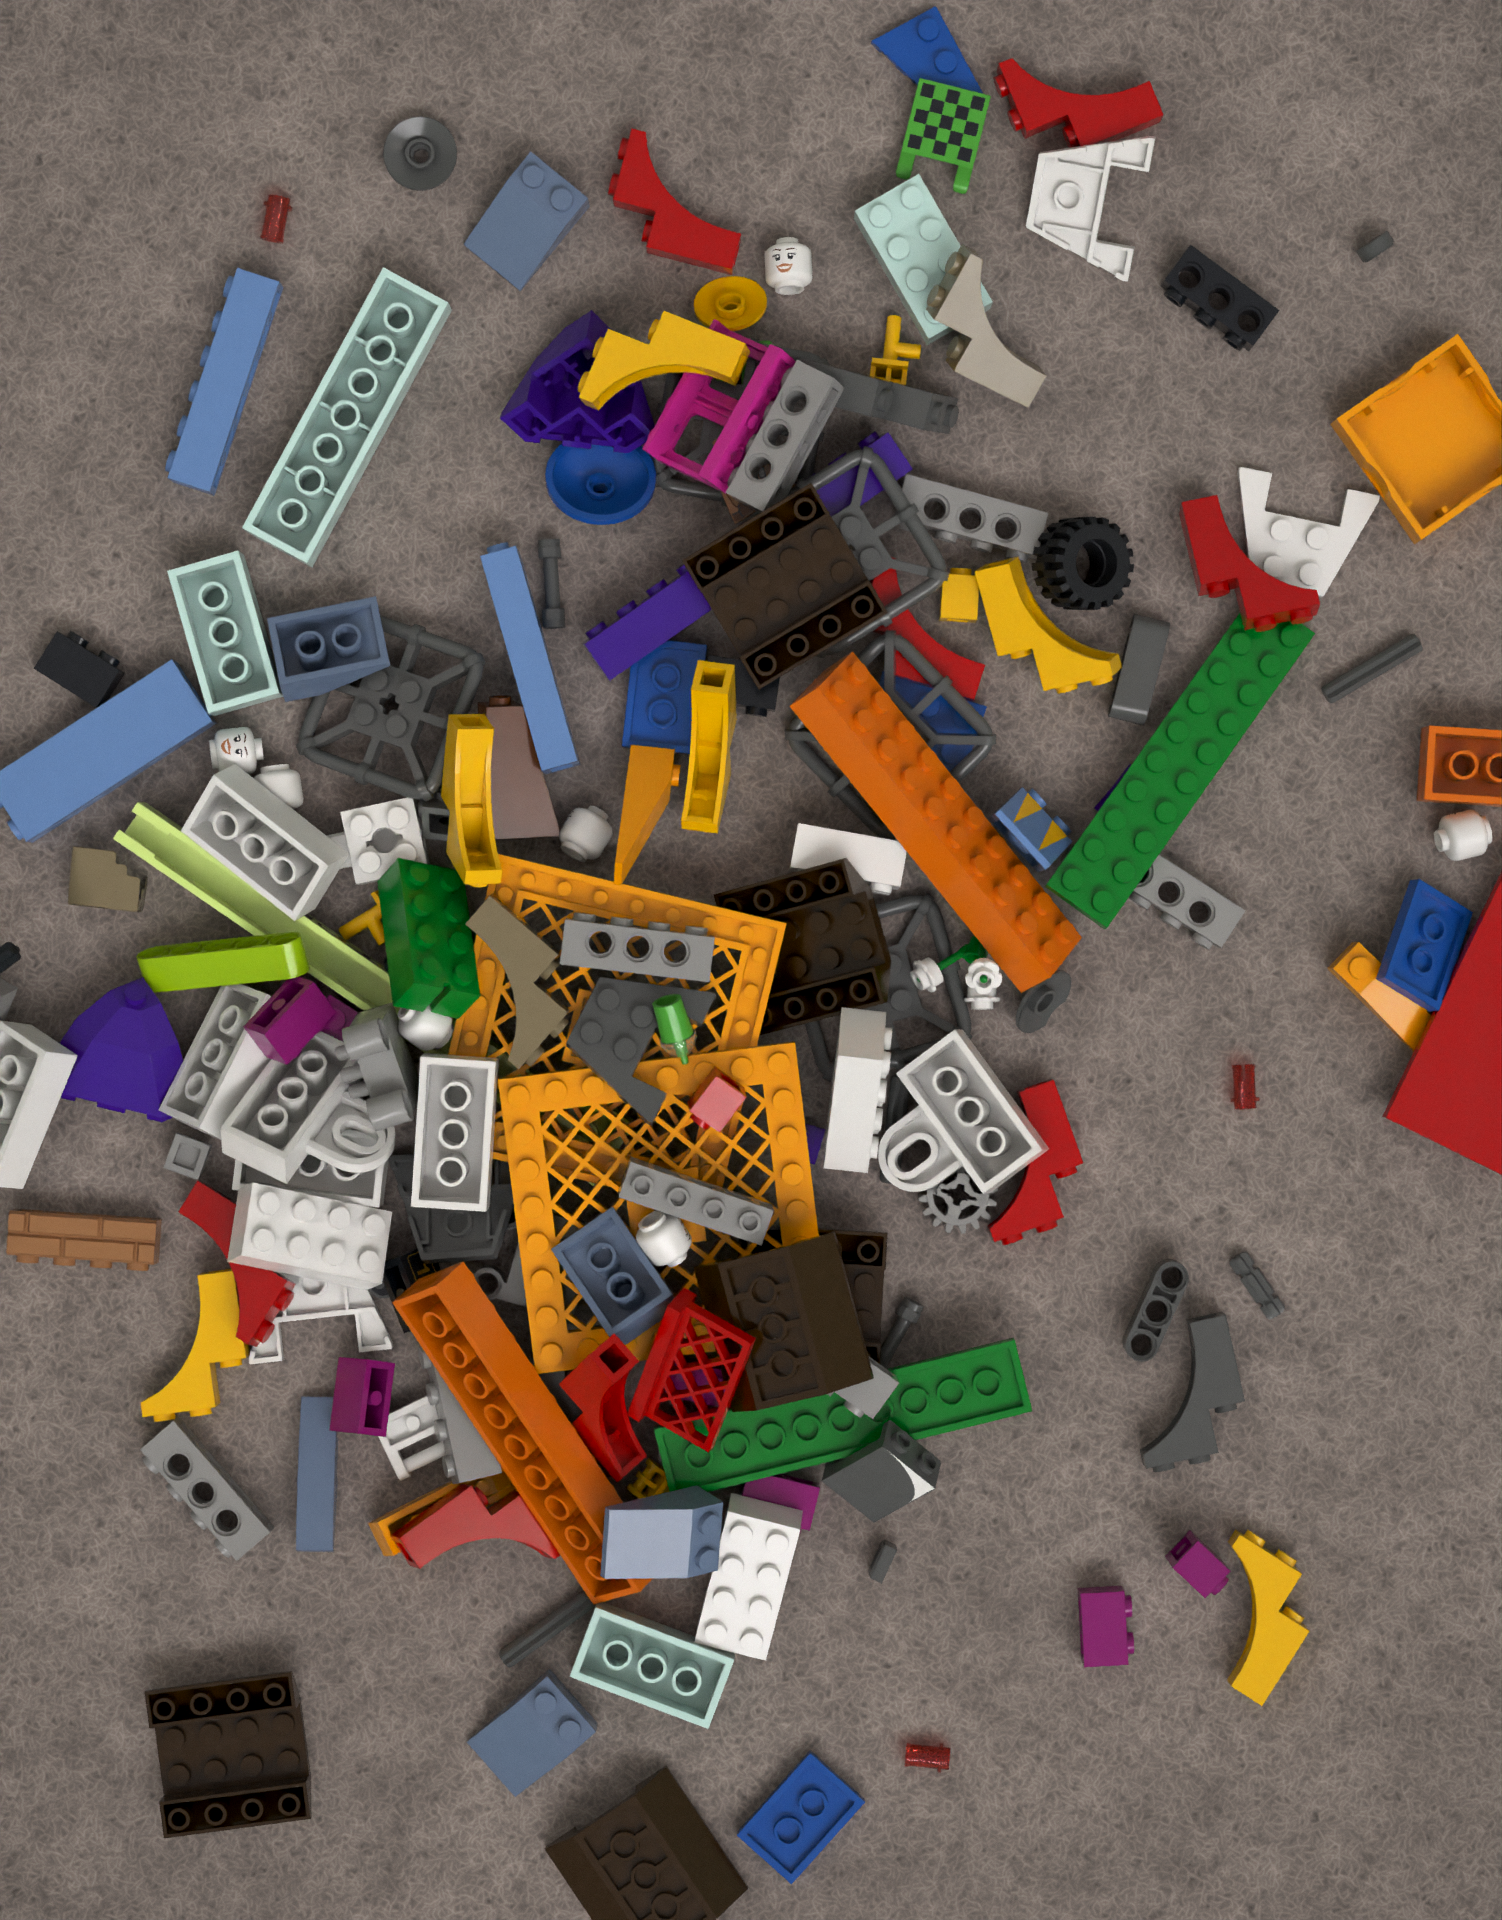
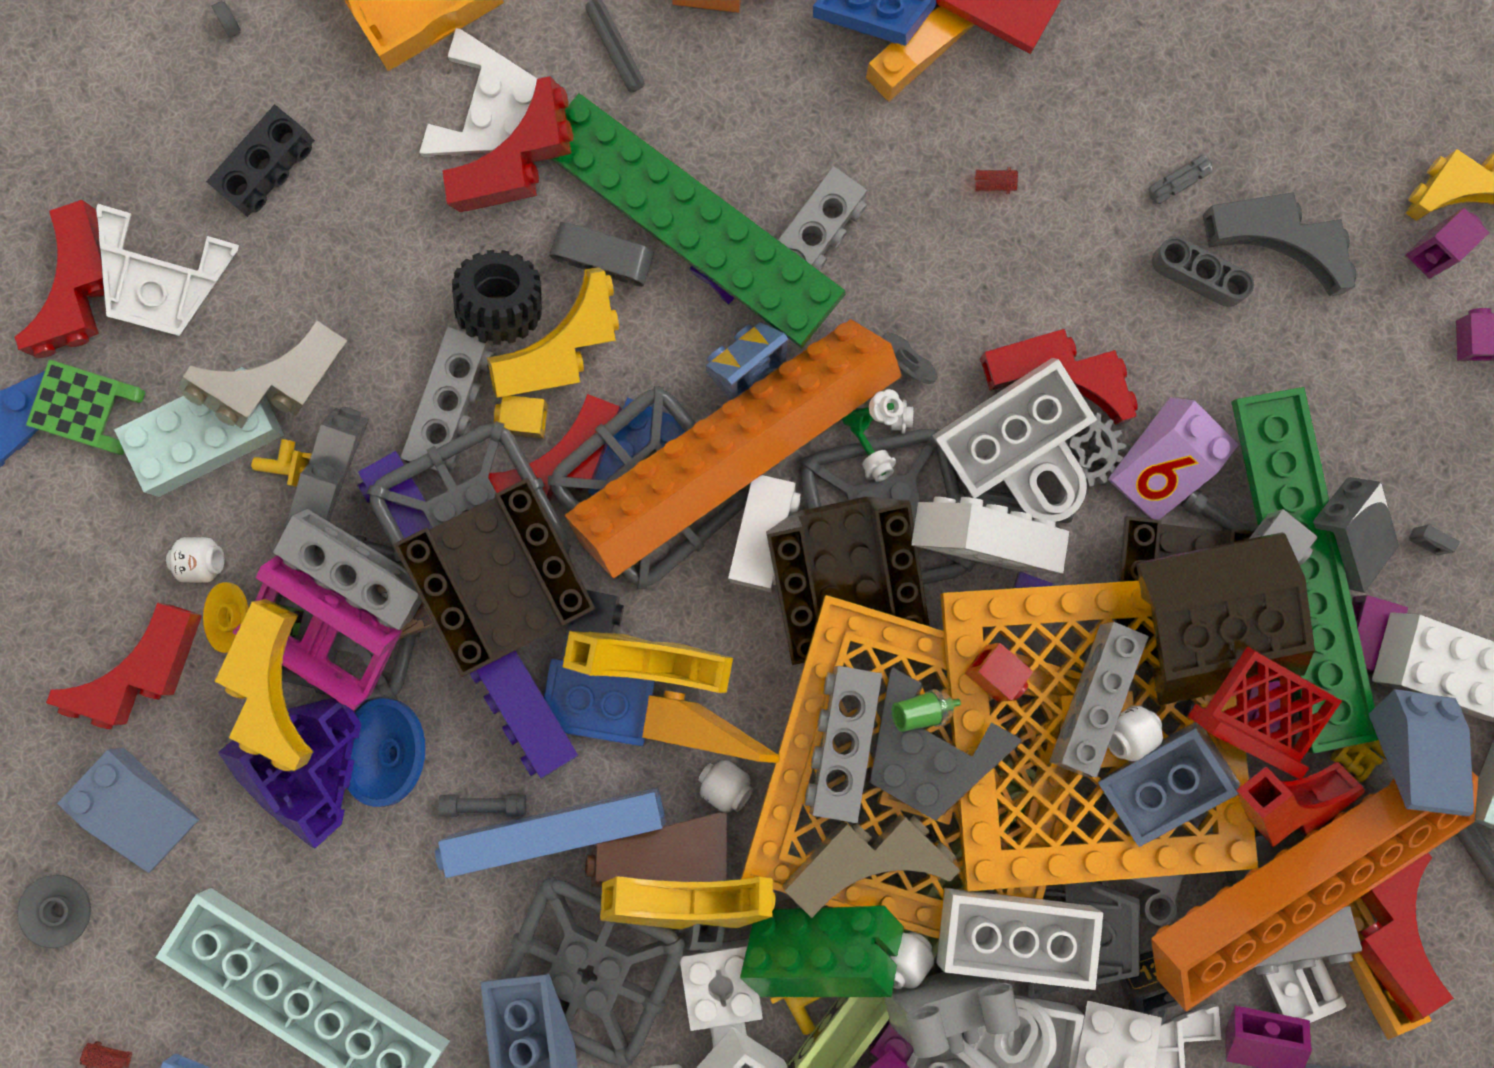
camera: 90 degrees left, 5 degrees down
none -> lavender slope [1108,397,1239,520]

